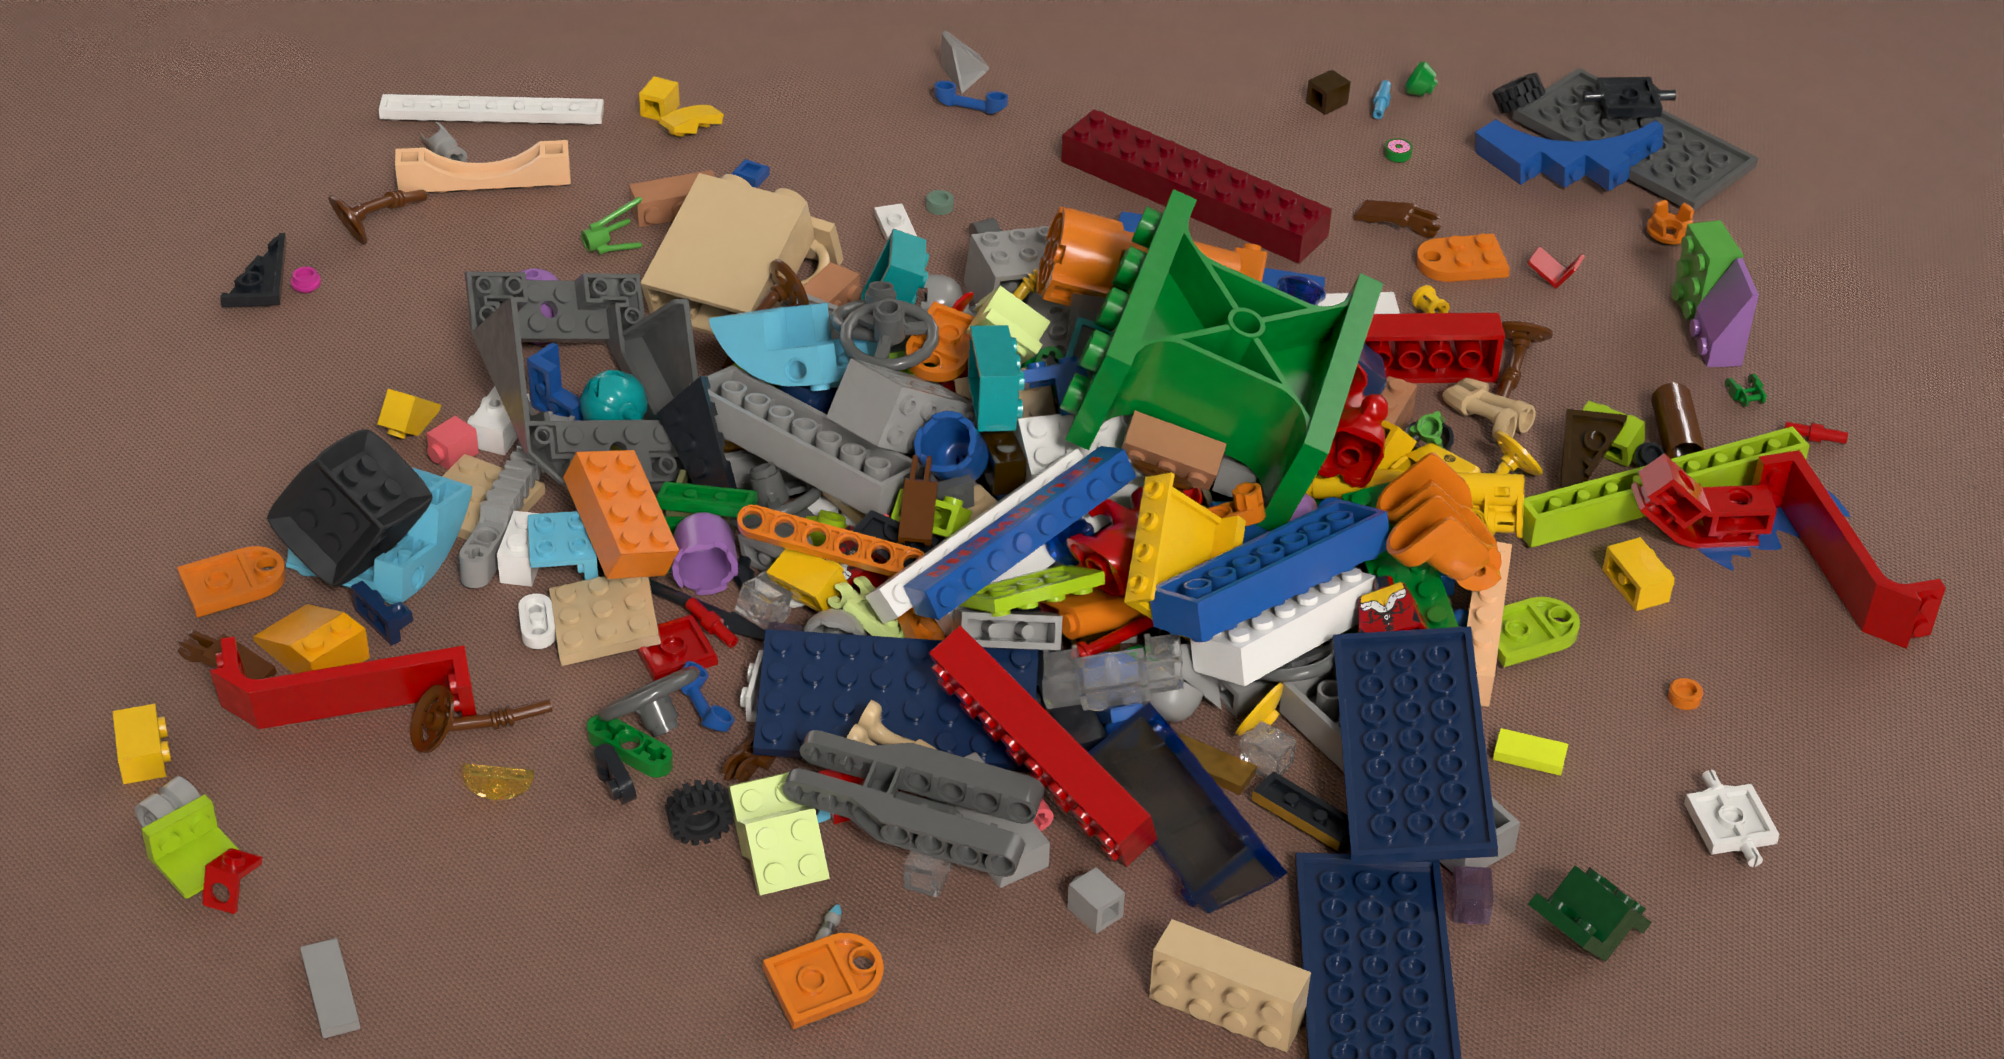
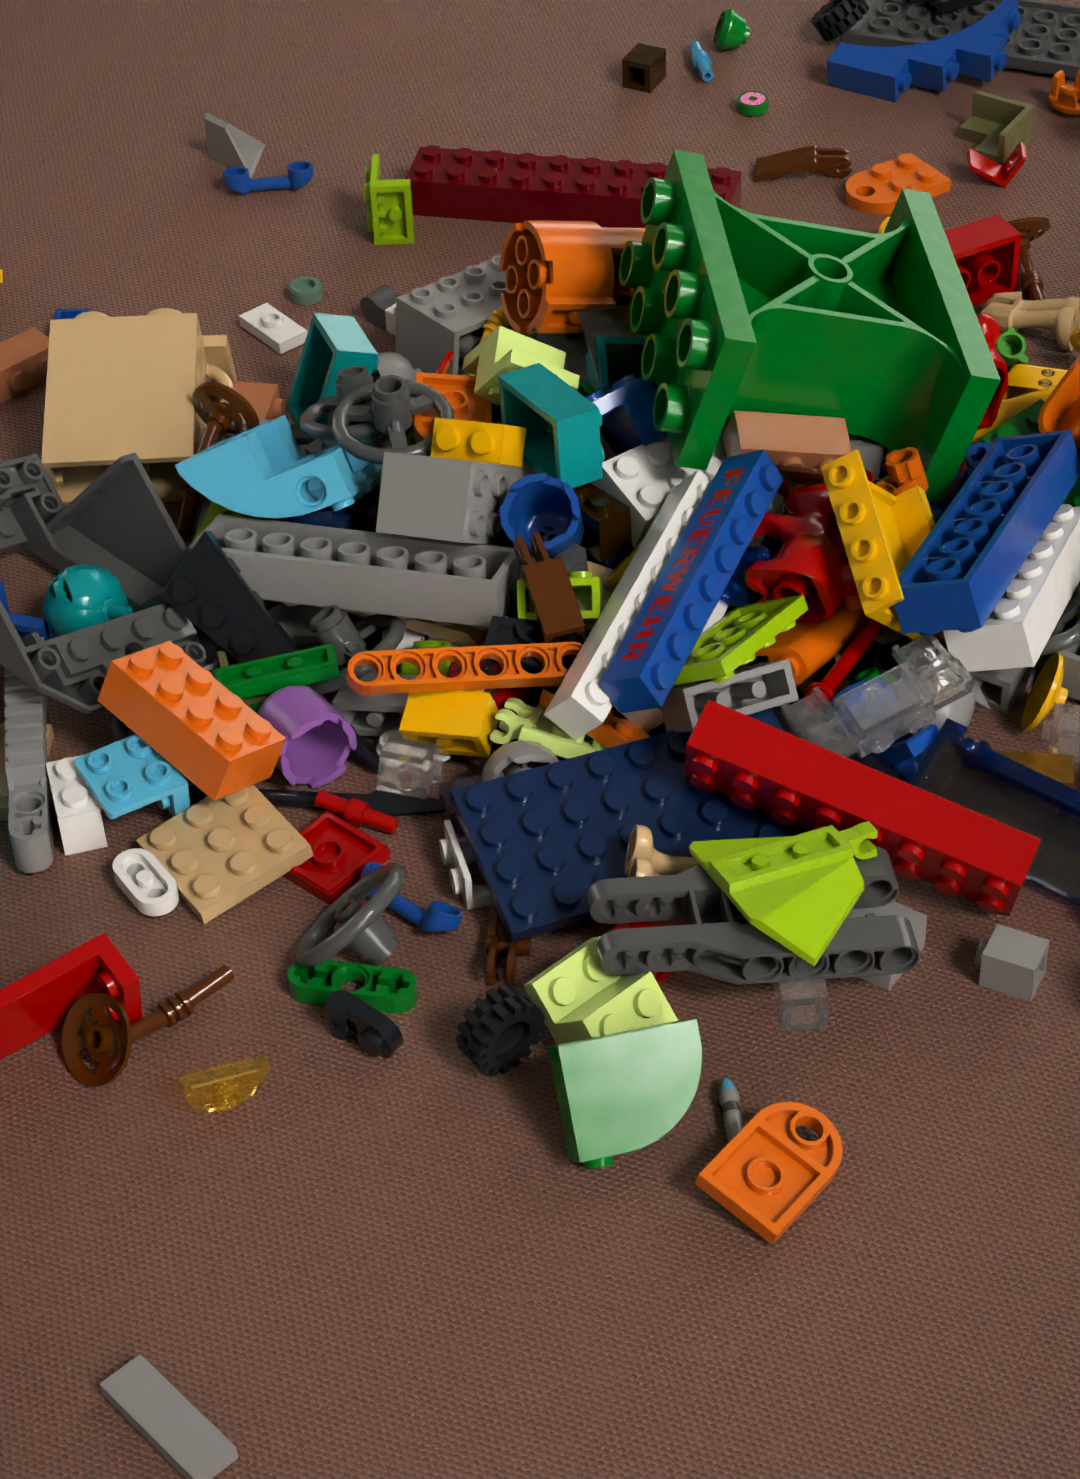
camera: 20 degrees left, 0 degrees up
none -> lime bracket [364,154,415,245]
none -> yellow brick [430,417,526,468]
none -> brick [548,1019,702,1169]
none -> lime panel [689,821,878,967]
none -> olive panel [959,91,1034,165]

